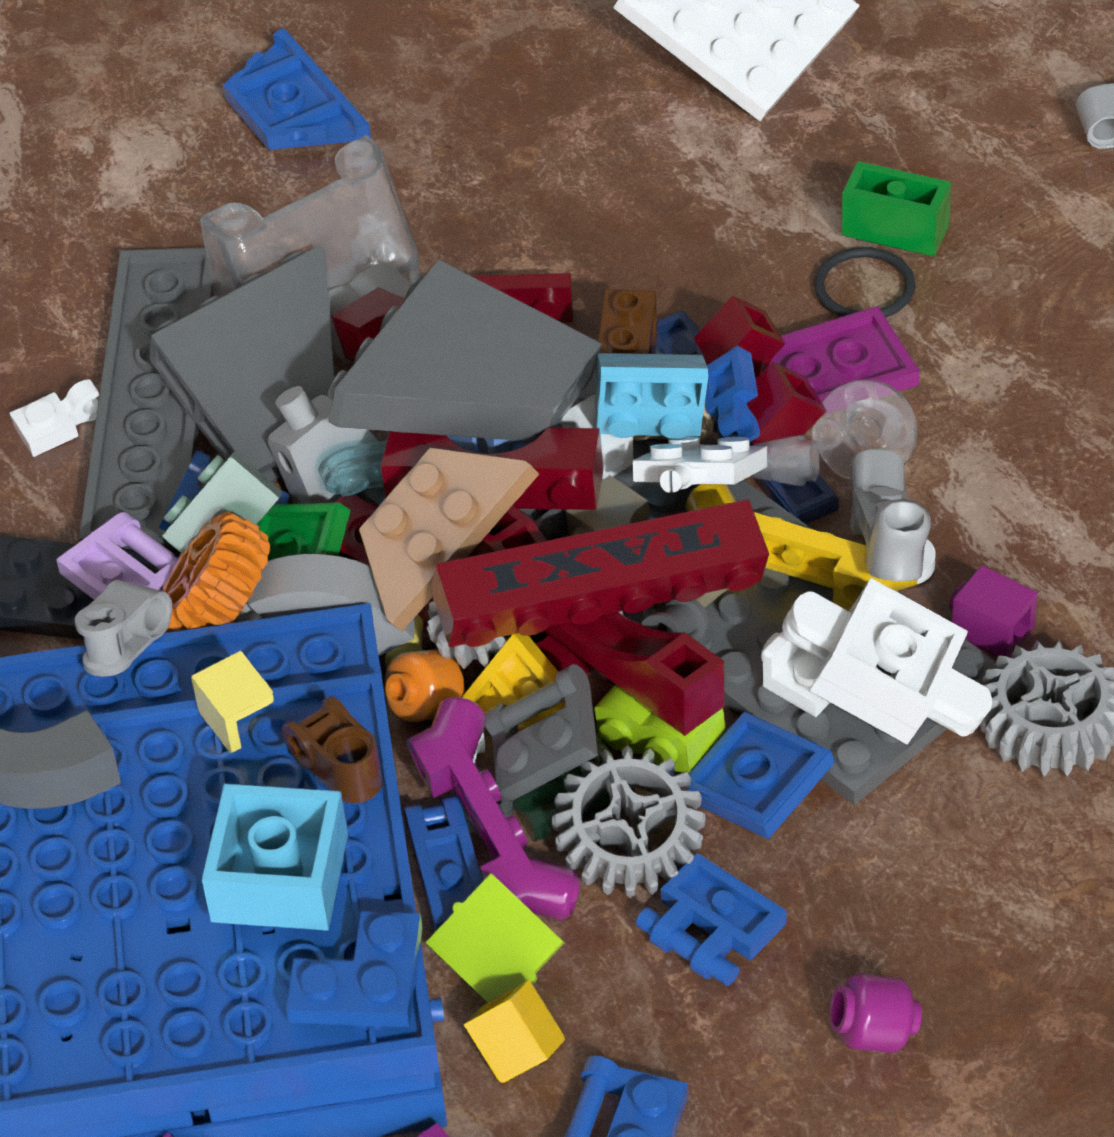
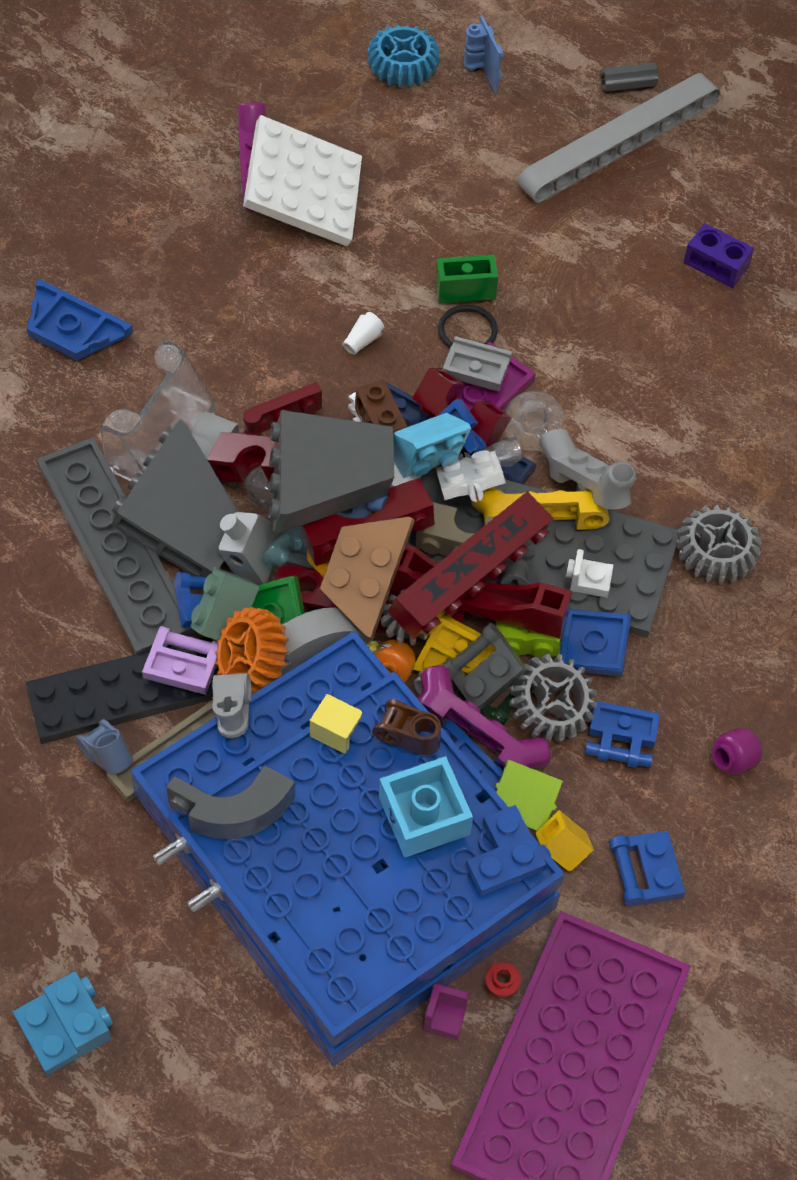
camera: 35 degrees left, 10 degrees up
white plate [10,379,99,457] -> none
white brick [782,578,992,744] -> none
magenta brick [949,566,1038,658] -> none
none -> white cone [342,312,385,355]
none -> light grey plate [443,336,512,391]

